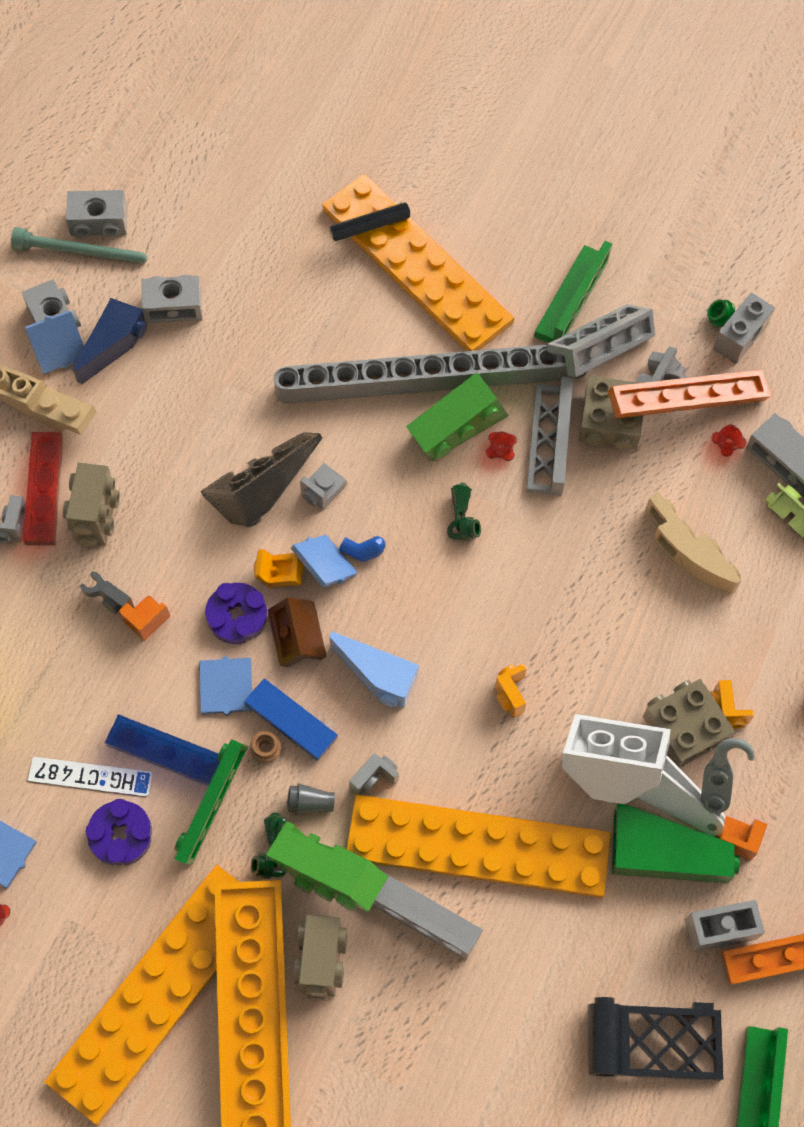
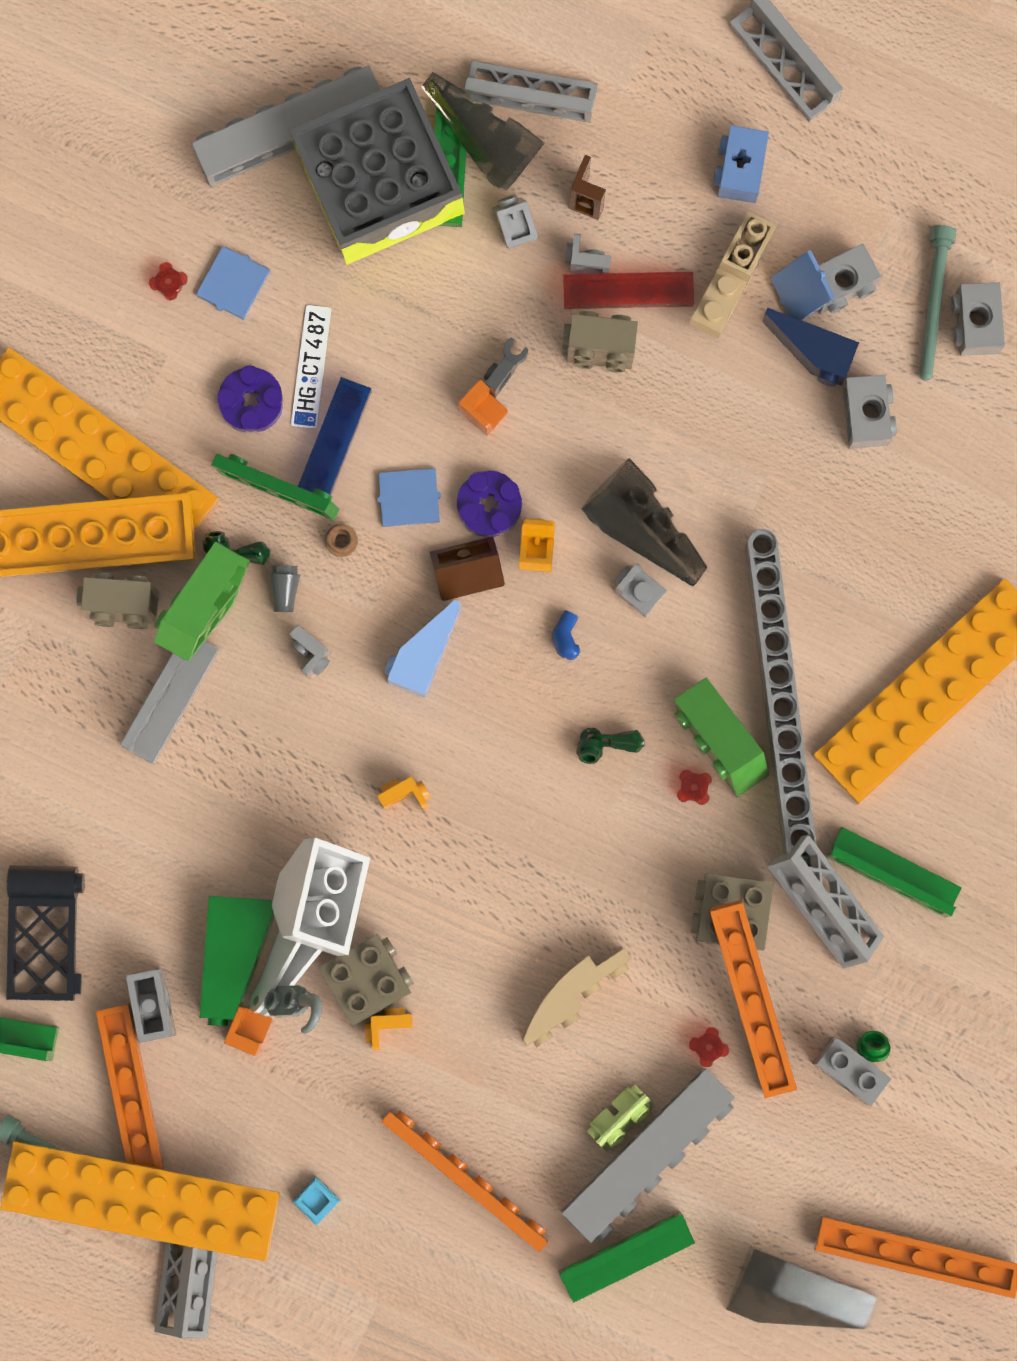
camera: 90 degrees right, 15 degrees up
blue tile [244,678,338,761] -> none
medium blue piece [291,534,358,588] -> none
black axle [330,202,411,241] -> none
light orange plate [347,794,611,898] -> none
light grey fence [526,377,573,496] -> none
light grey hips [636,347,688,383] -> none

